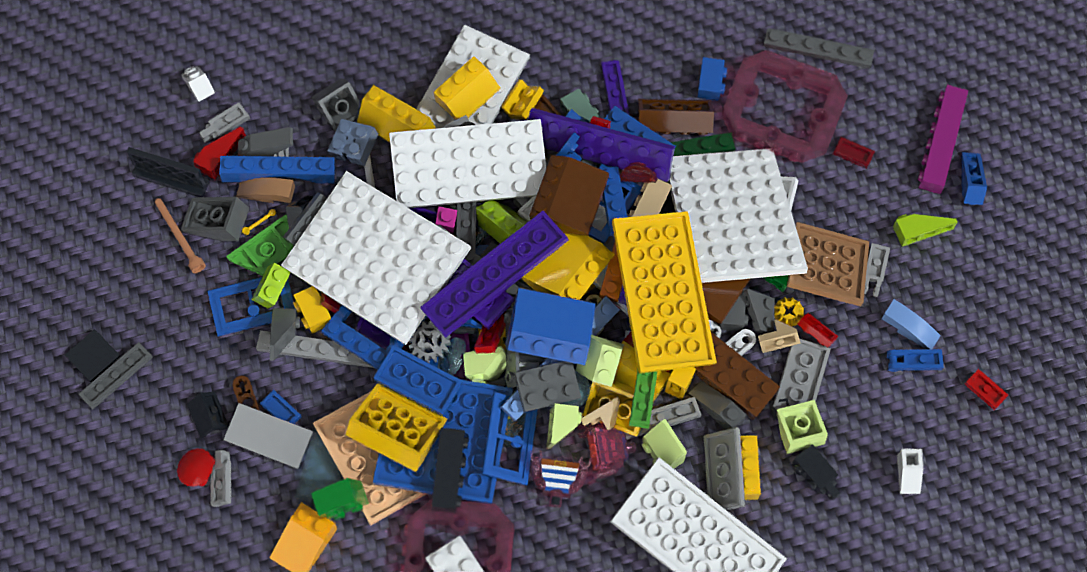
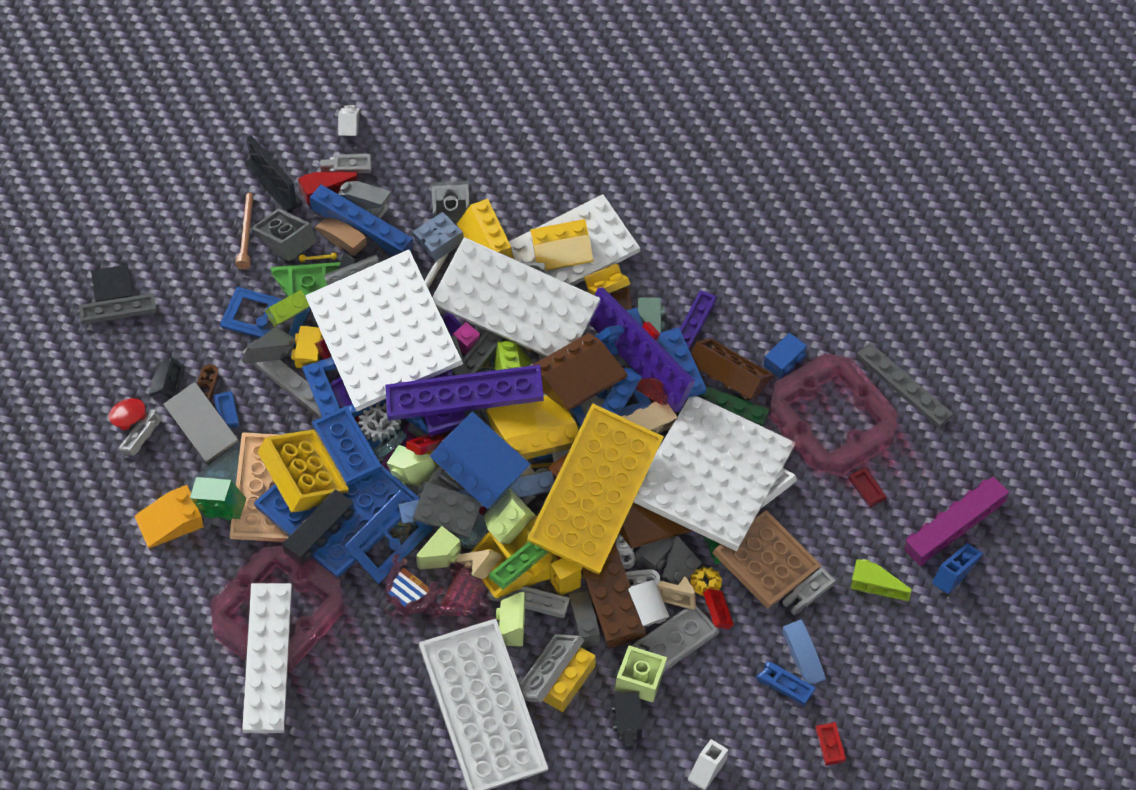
camera: 35 degrees right, 10 degrees down
none -> white brick [628,580,669,626]

